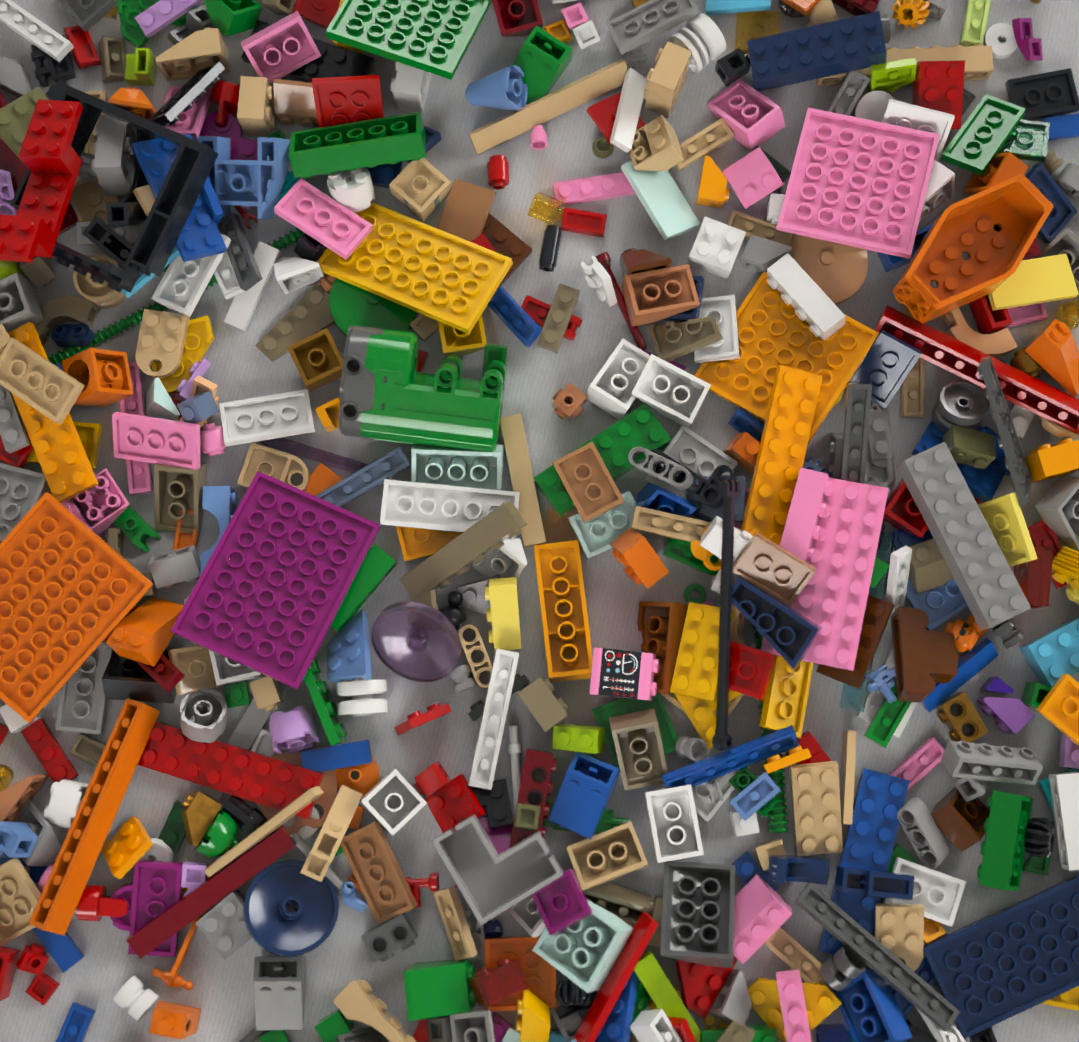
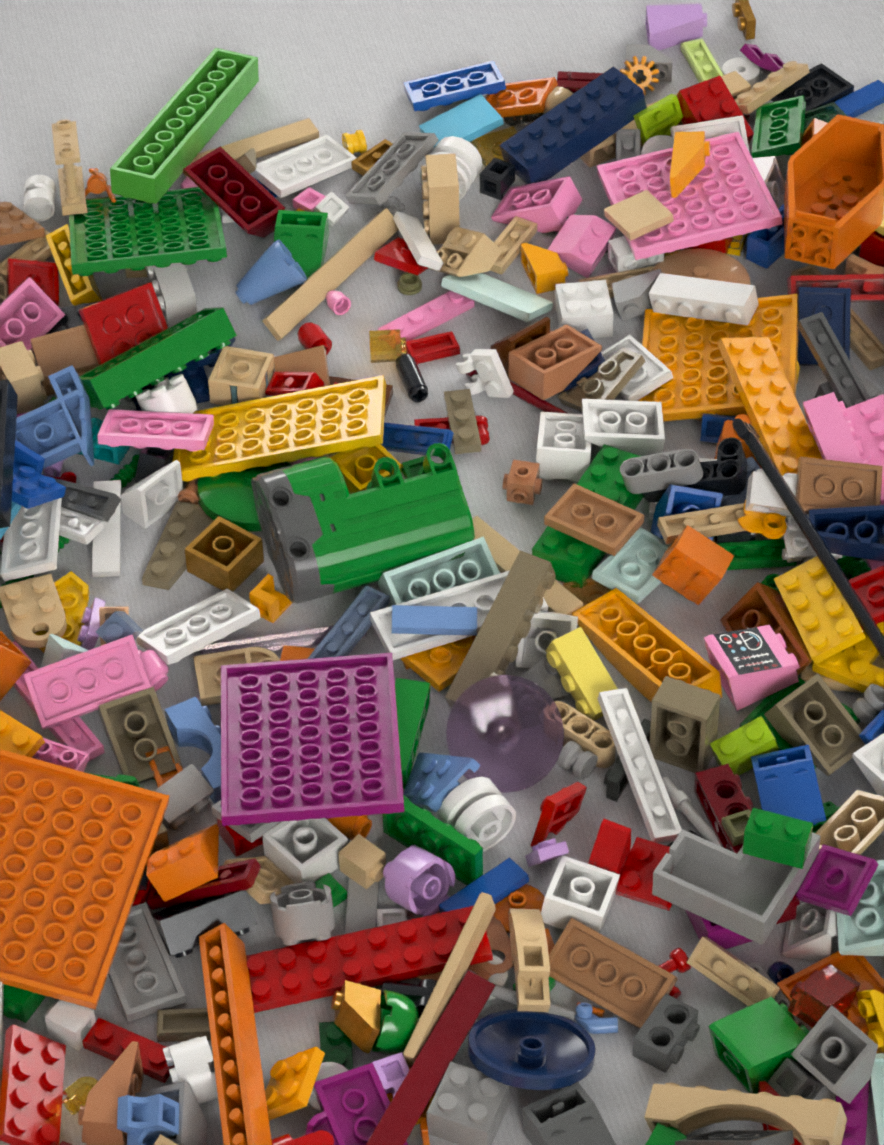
camera: 30 degrees left, 35 degrees down
none -> red slope [265,372,324,396]
none -> medium blue tile [392,605,477,636]
none -> lavender plate [525,838,569,867]
none -> tan tile [604,190,674,241]
none -> light orange slope [670,131,710,198]
none -> tan plate [735,61,810,114]
none -> green brick [743,808,813,869]

